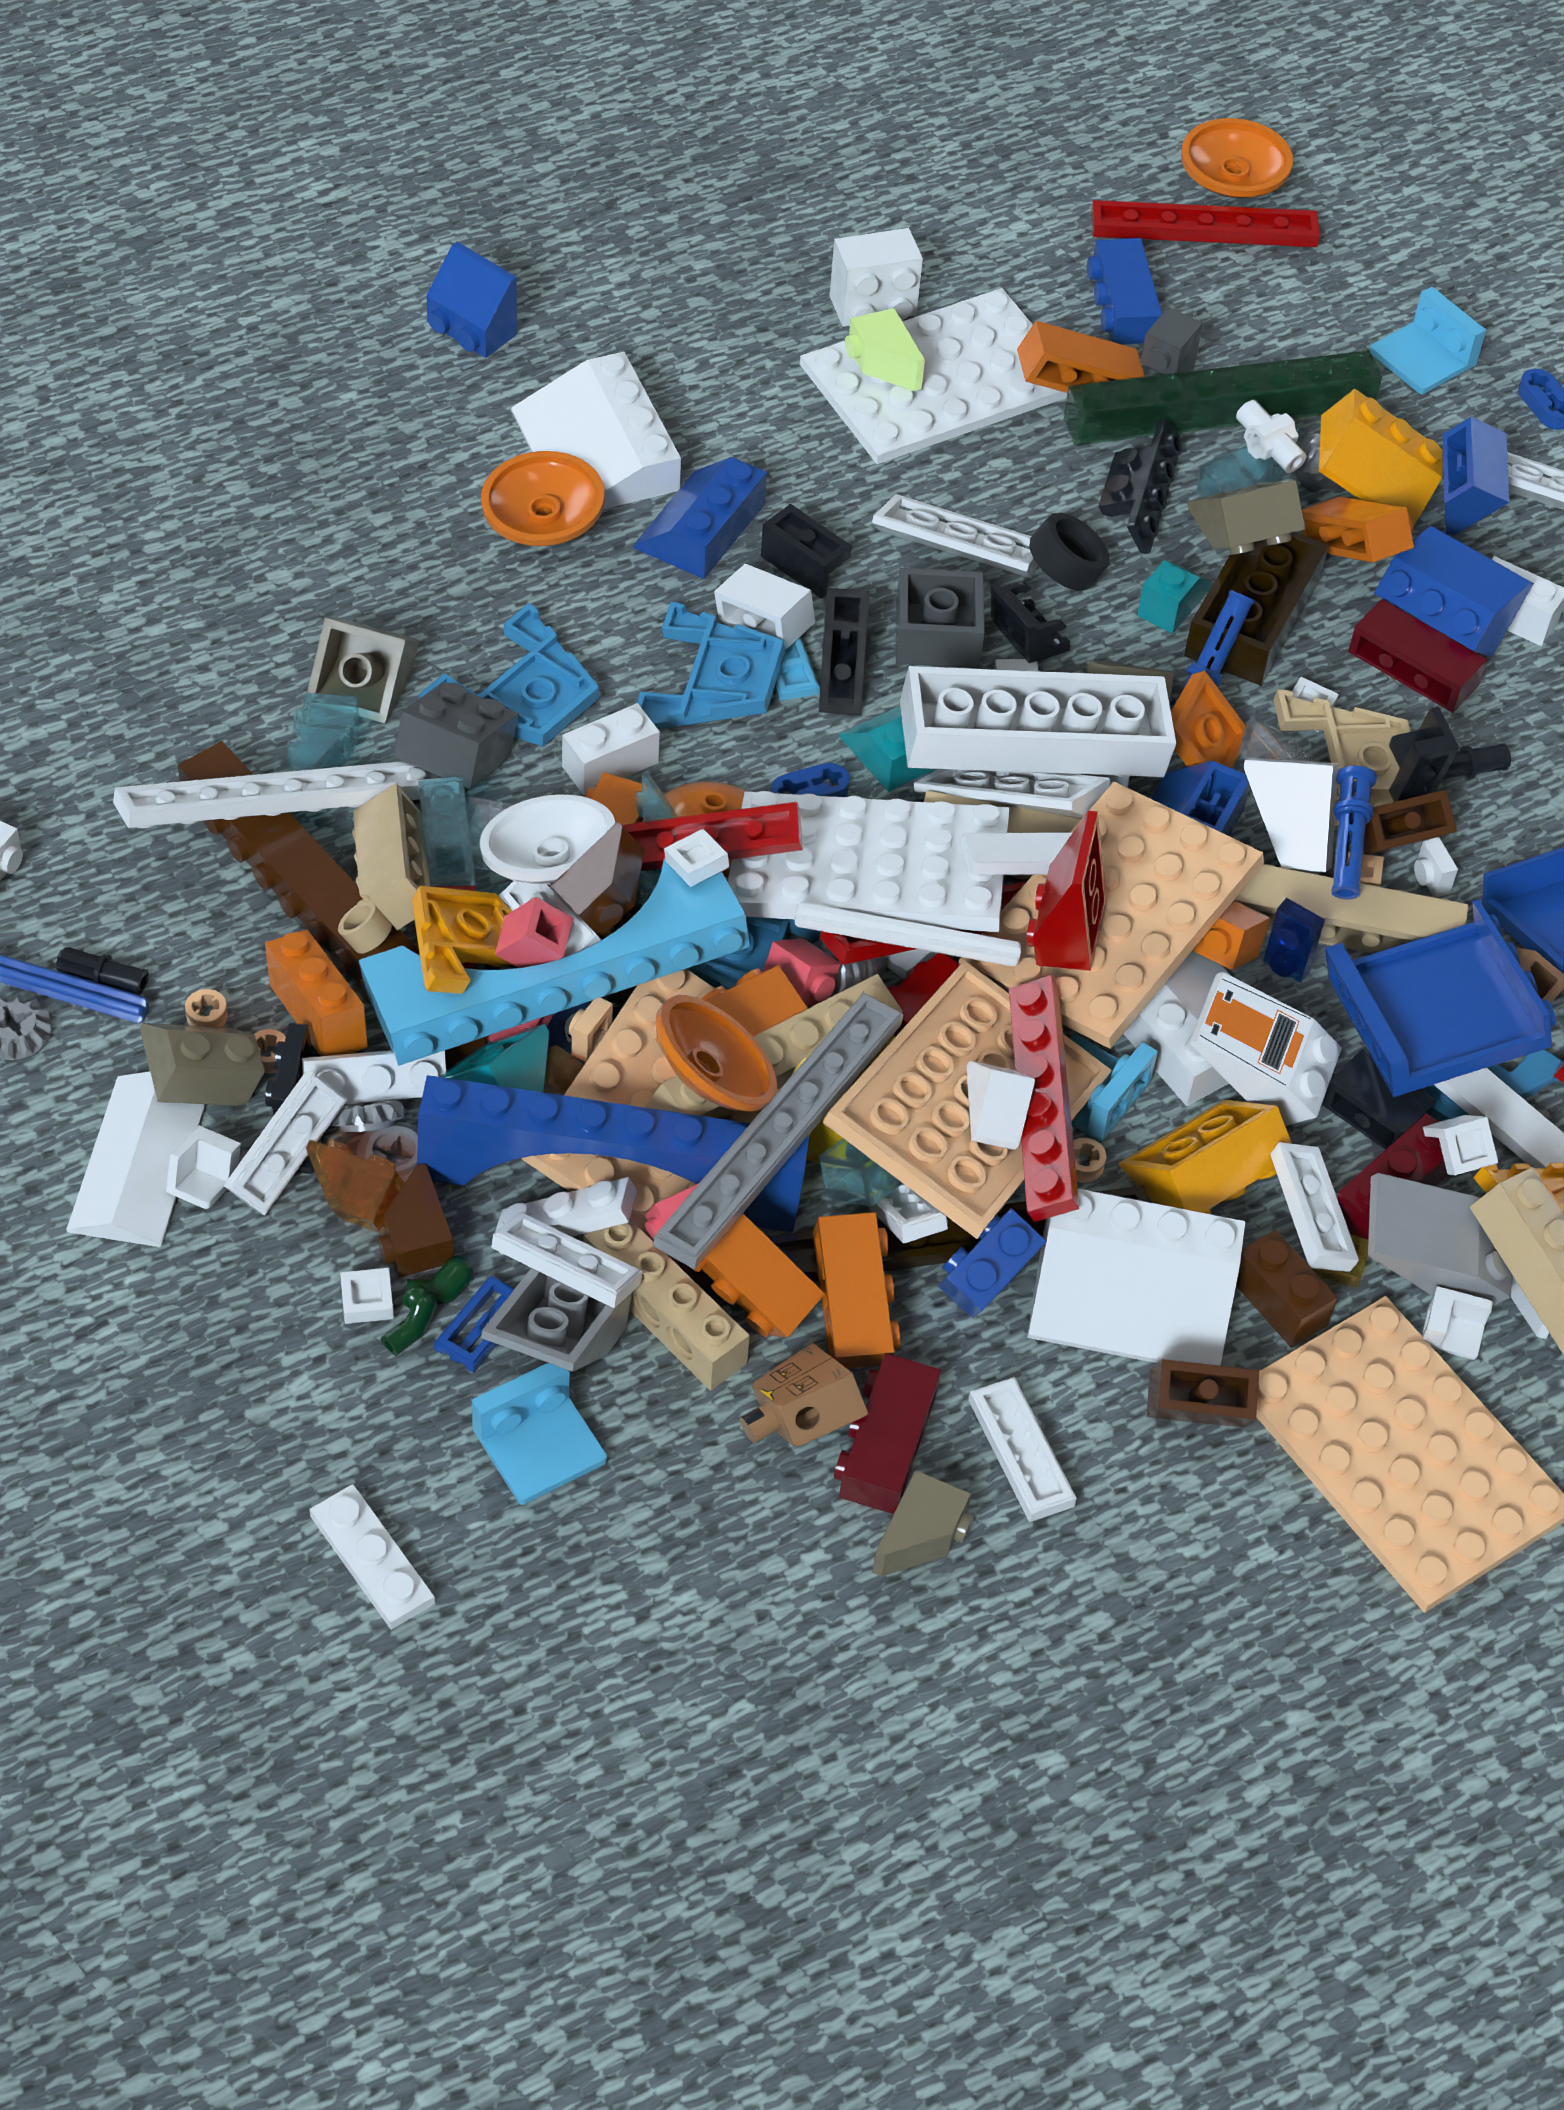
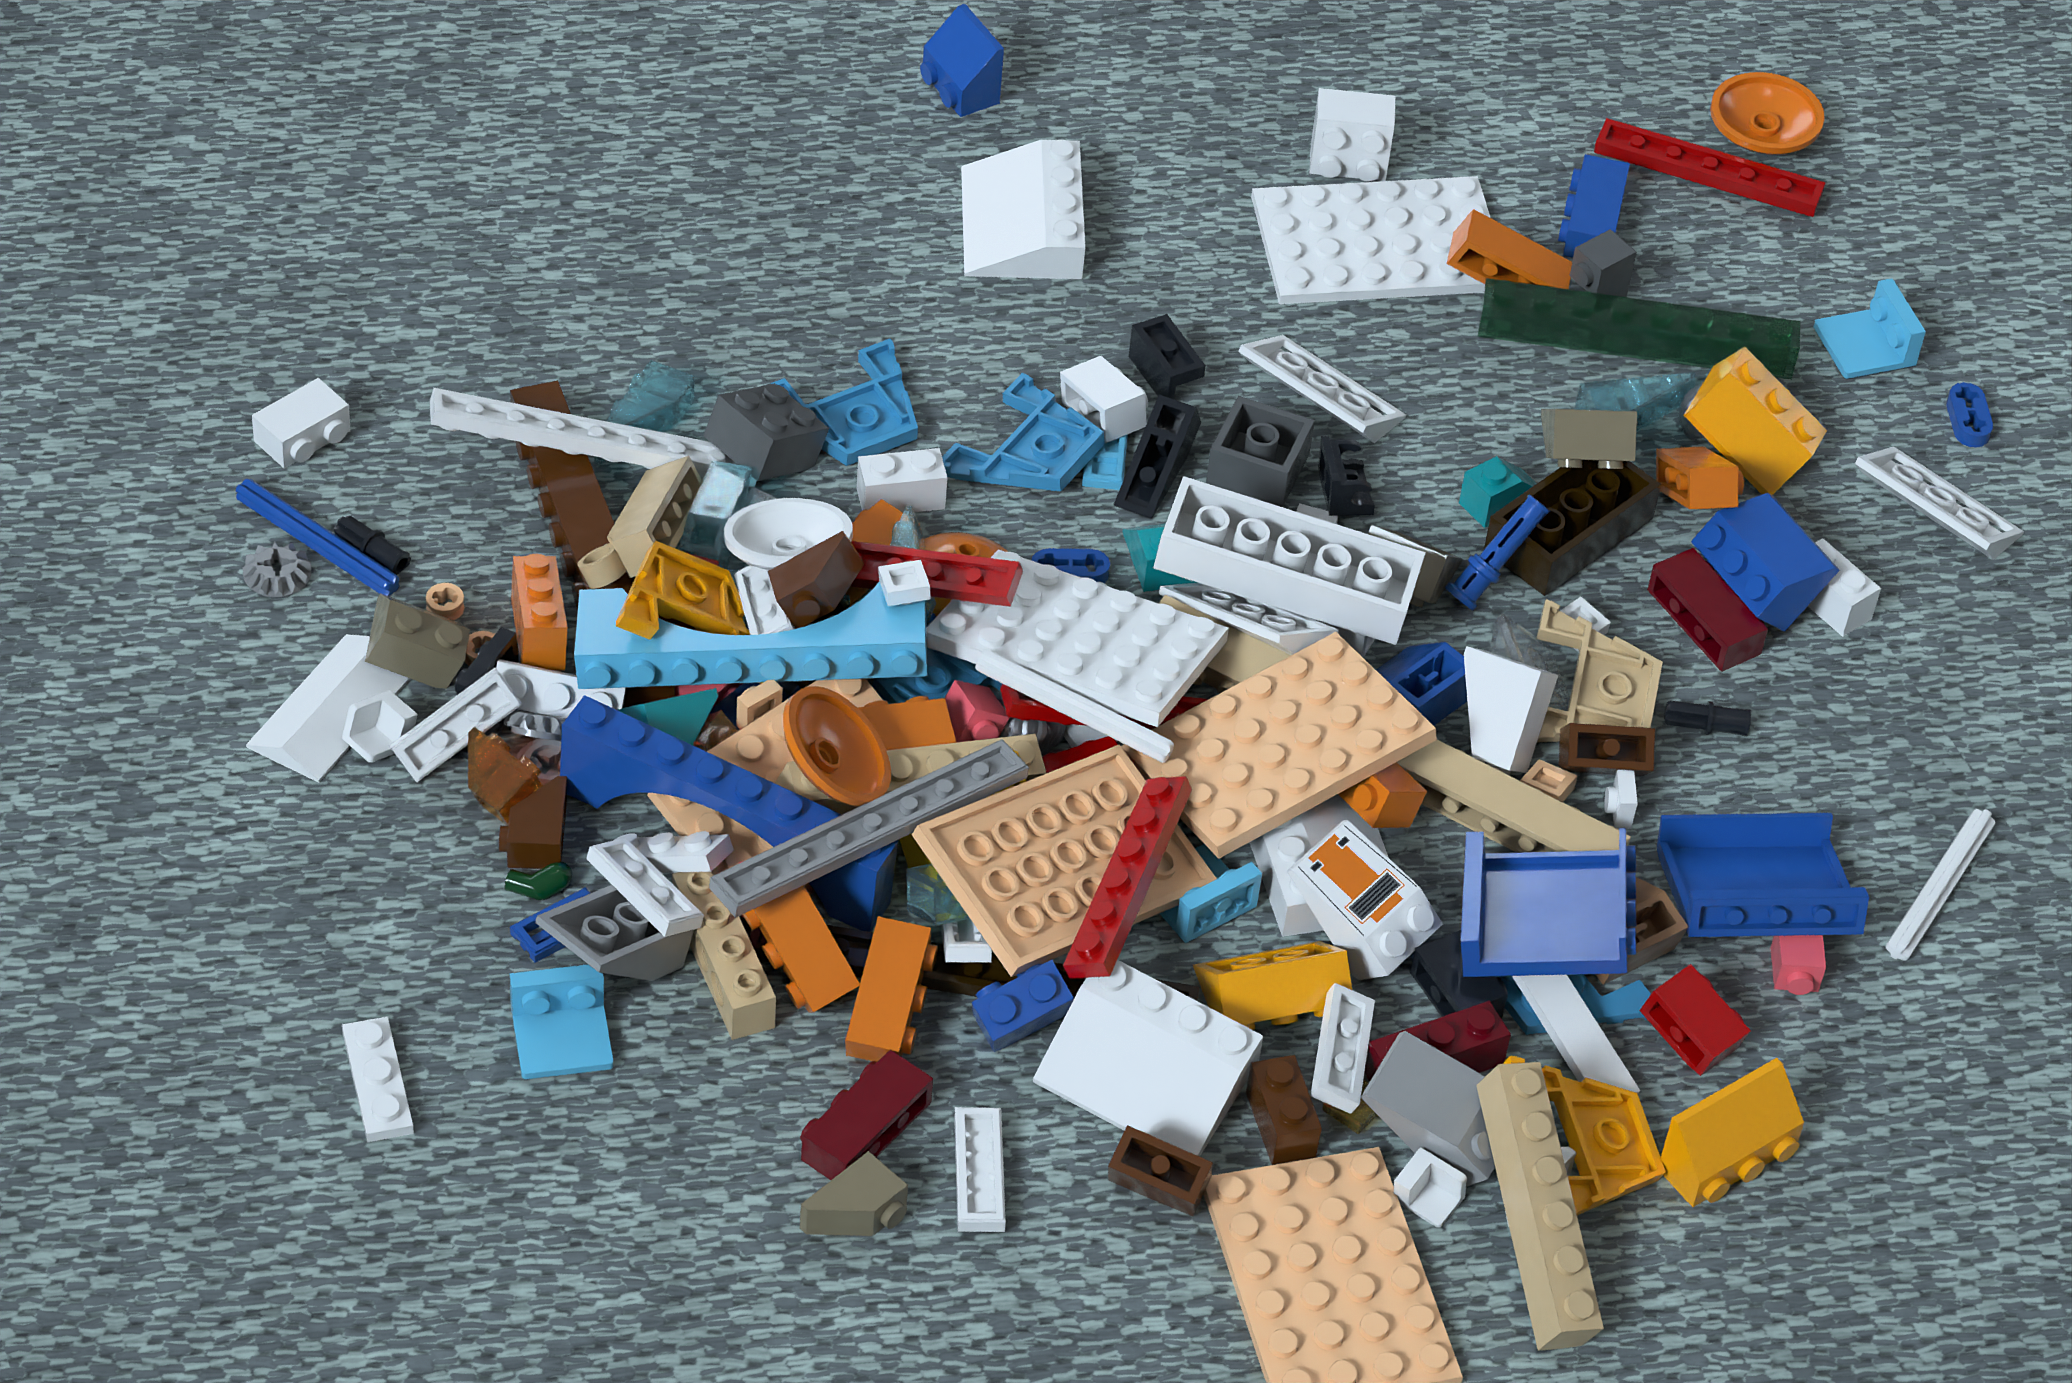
camera: 20 degrees right, 5 degrees down
dark tan slope [305,618,420,724] -> none
white plate [340,1268,394,1324] -> none
dark green arm [381,1284,437,1357] -> none
orange dish [481,451,605,546] -> none
coral brick [495,897,573,968] -> none
blue slope [633,457,767,579] -> none
medium nougat torso [740,1343,868,1447] -> none
yellowish green slope [845,308,925,391] -> none
white tile [960,832,1104,875] -> none
white slope [966,1061,1035,1150] -> none
red slope [1027,811,1106,971] -> none
black tyre [1029,512,1110,591] -> none
light nougat bush [1073,1138,1107,1183] -> none
black bracket [1098,419,1182,554] -> none
orange plate [1171,671,1251,768] -> none
white axle [1236,400,1307,473] -> none
clear blue plate [1263,897,1325,983] -> none
blue pin [1331,765,1377,900] -> none
black panel [1388,707,1460,802] -> none
white panel [1423,1115,1498,1175] -> none
blue slope [1442,416,1509,535] -> none

